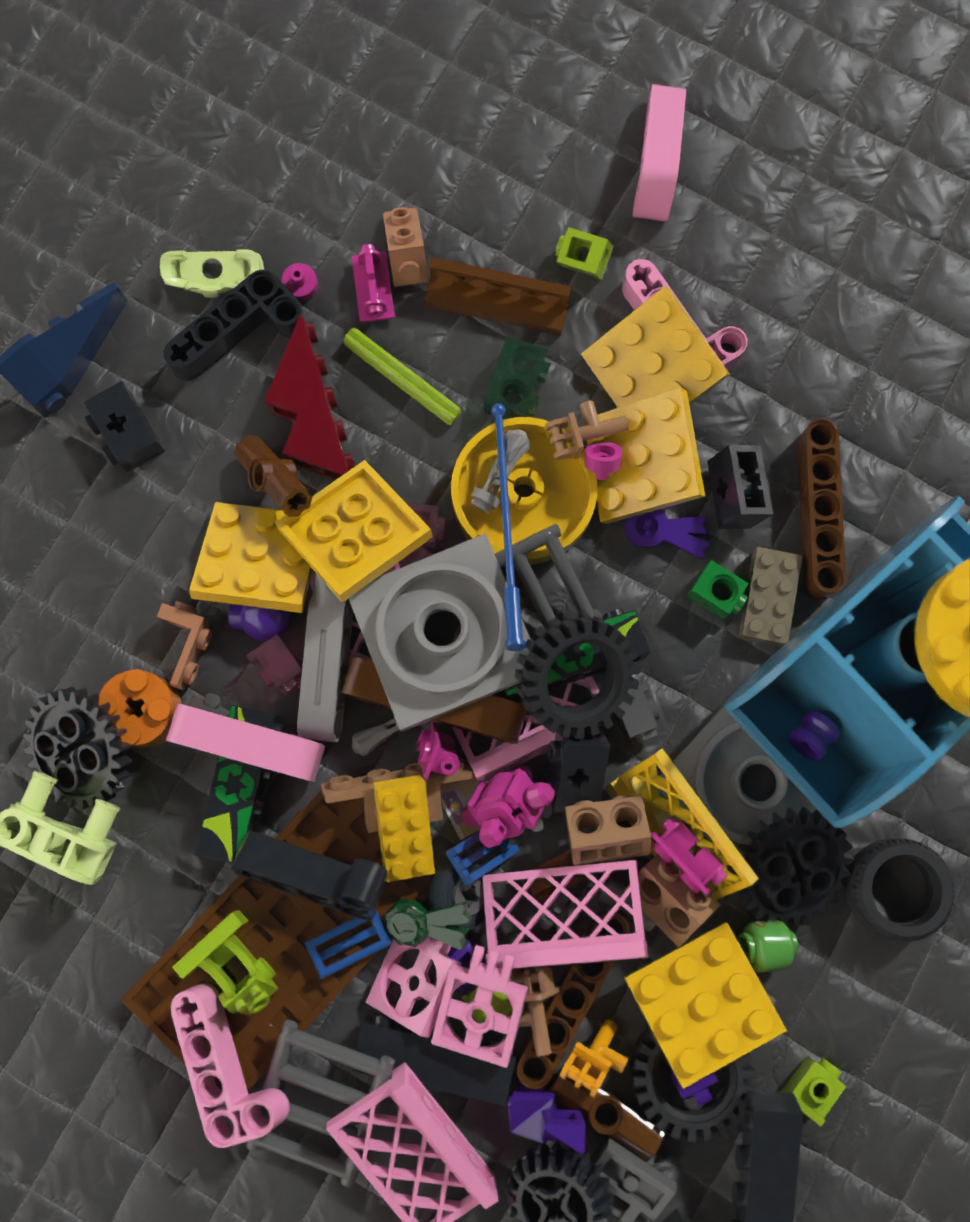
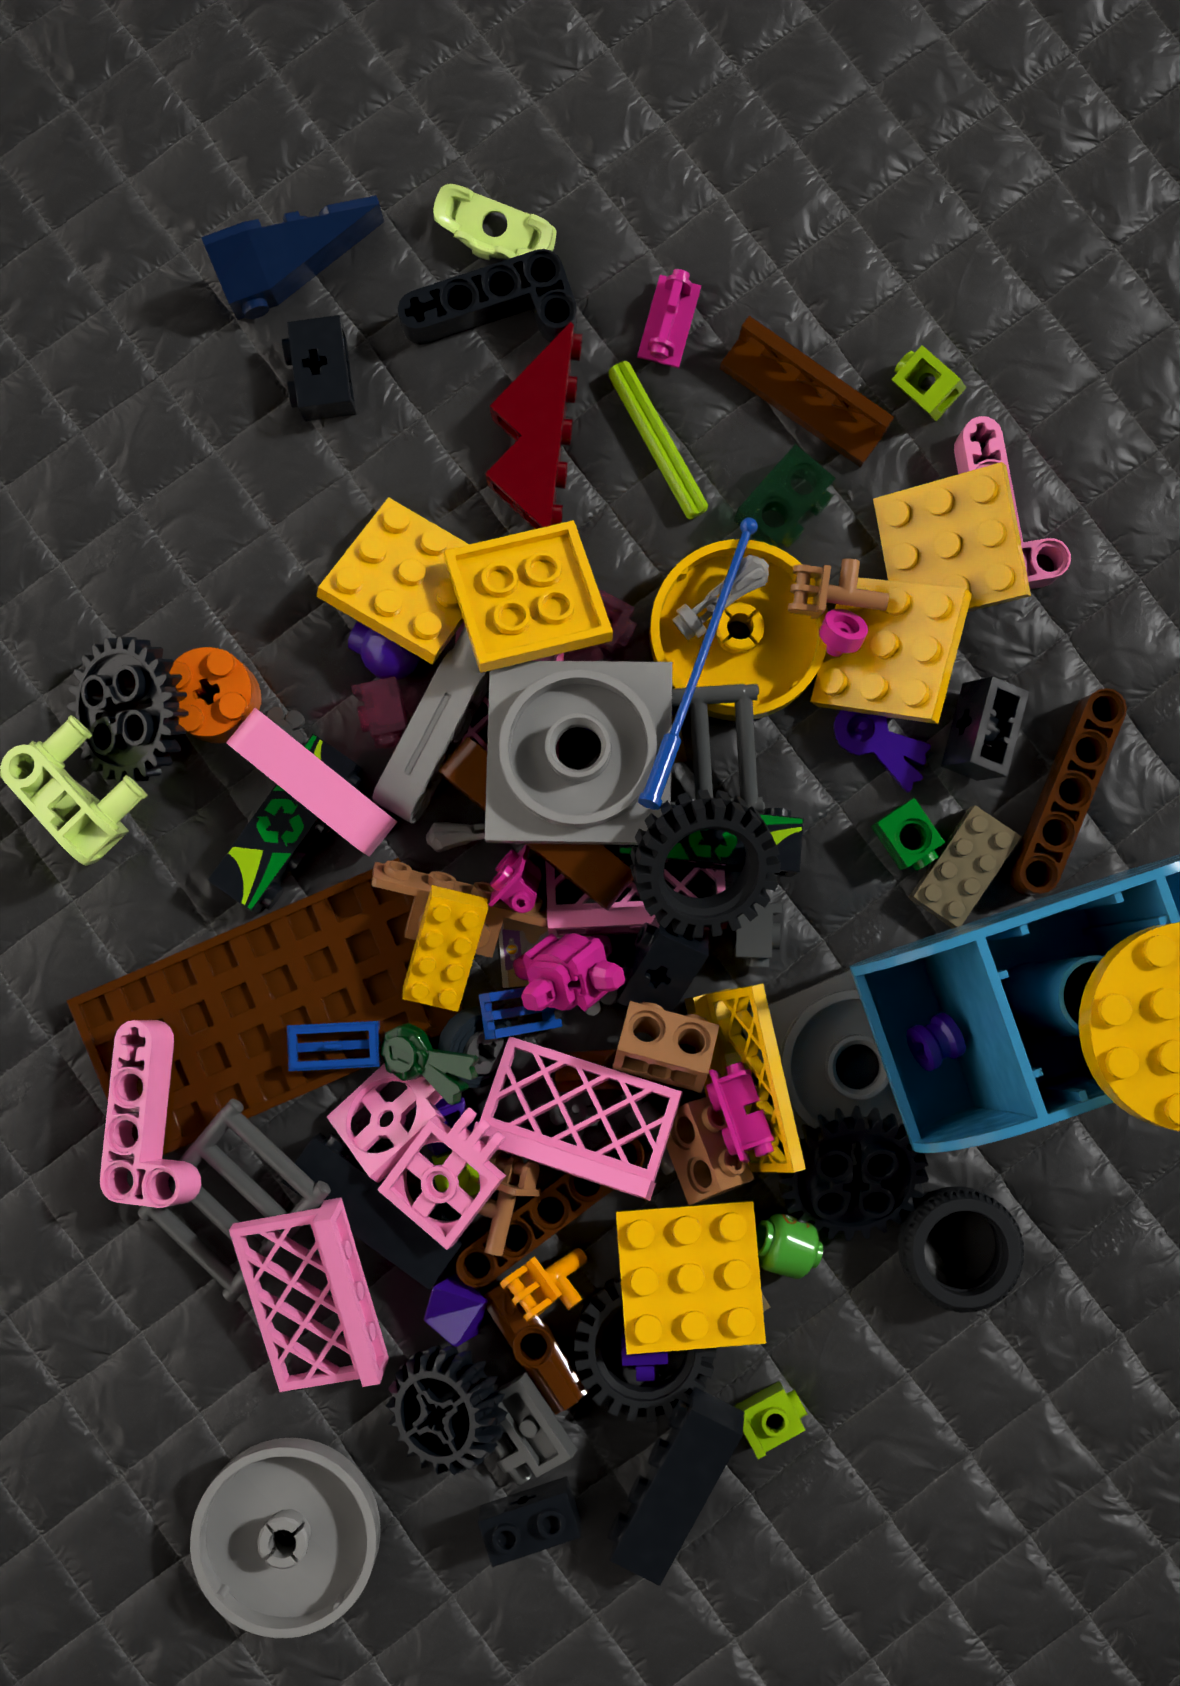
camera: 25 degrees right, 5 degrees up
nougat bracket [157,601,212,691] -> none
lime tile [172,910,279,1016] -> none
black beam [231,831,388,921] -> none
reddish brown piece [234,435,313,517] -> none
dark pink tile [281,263,318,302] -> none
nougat bracket [383,207,429,287] -> none
dark purple slope [541,1109,585,1154] -> none
bright pink beam [633,84,686,222] -> none

